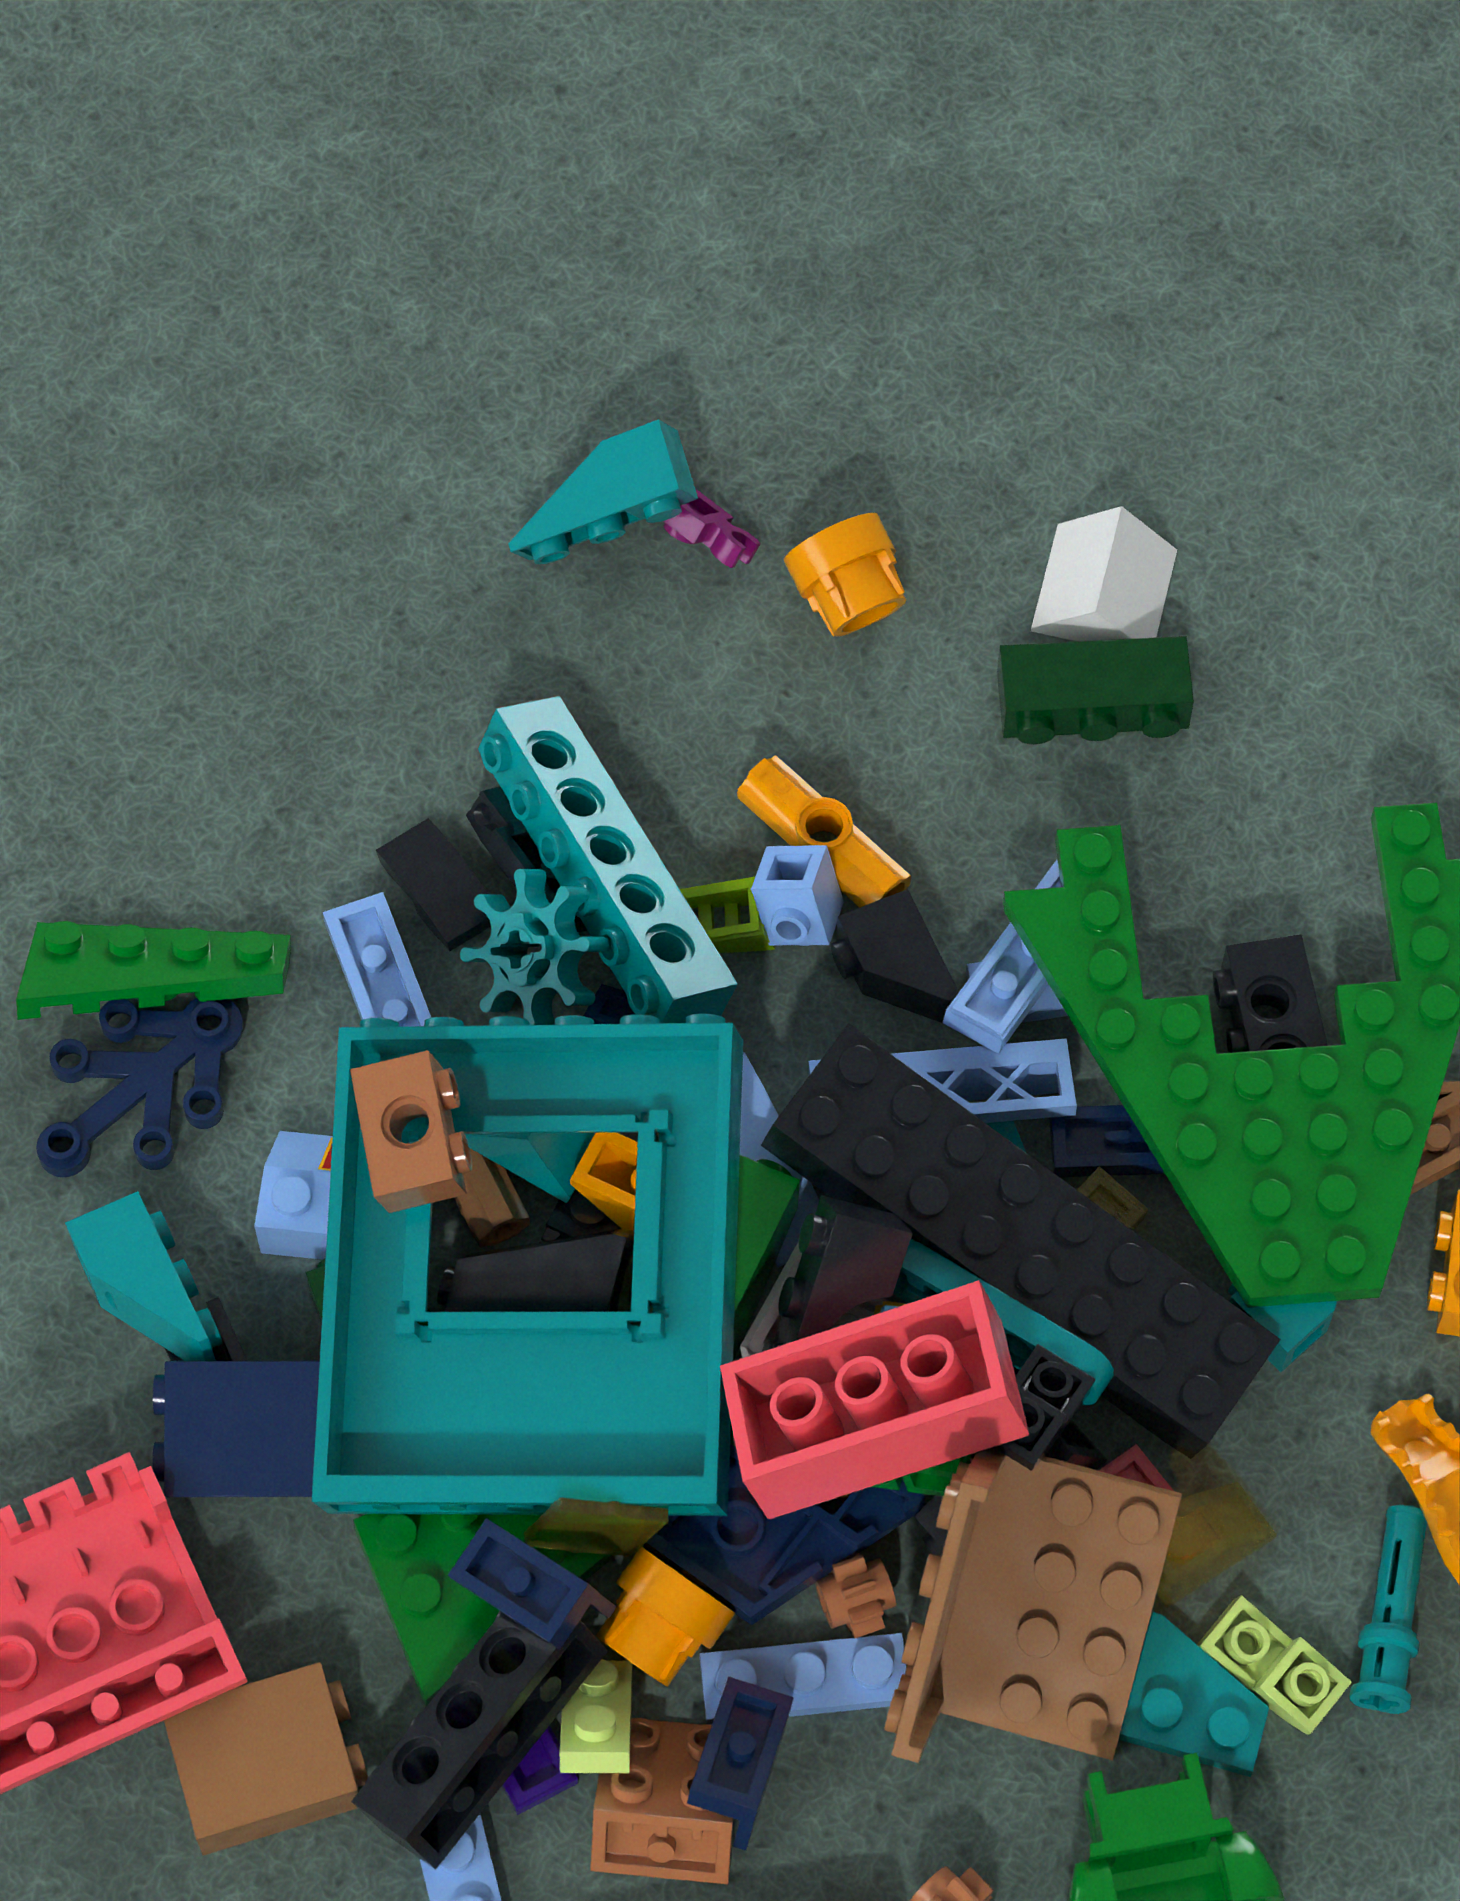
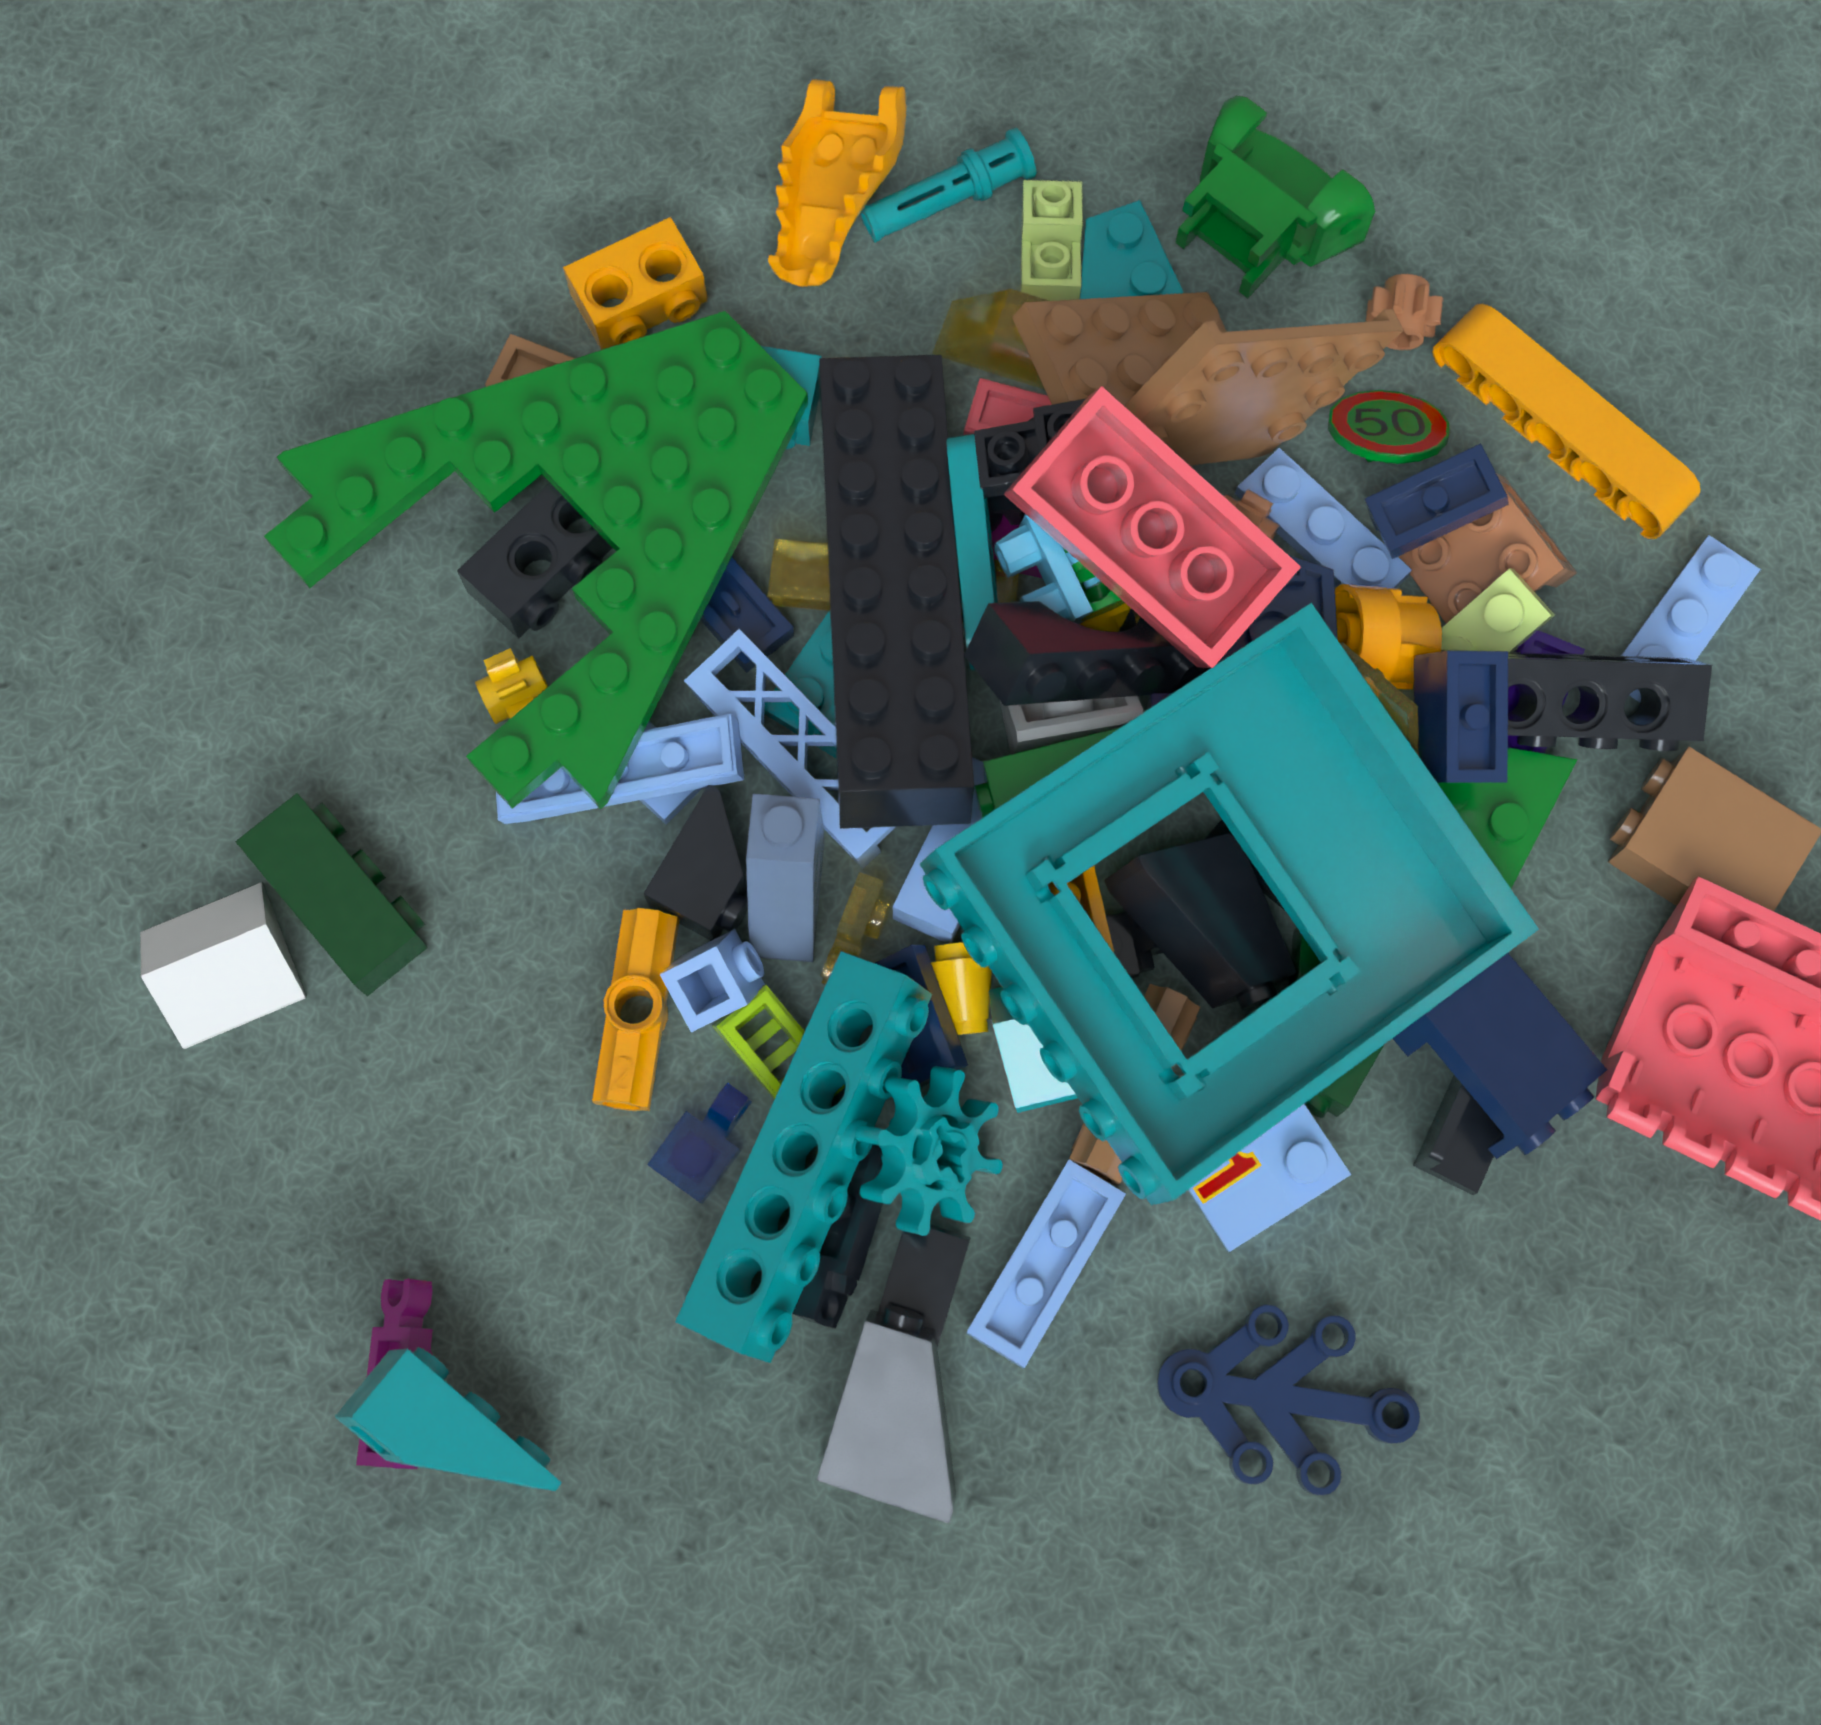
camera: 130 degrees left, 10 degrees up
green wing [16,921,291,1020] -> none
teal slope [65,1191,223,1361] -> none
nougat brick [350,1050,473,1213] -> none
light orange piece [784,513,906,637] -> none
none -> yellow gear [475,648,549,724]
none -> clear blue plate [647,1083,752,1204]
none -> sand blue slope [746,794,825,962]
none -> slope [817,1305,956,1524]
none -> clear yellow plate [821,872,891,985]
none -> piece [1328,390,1450,464]

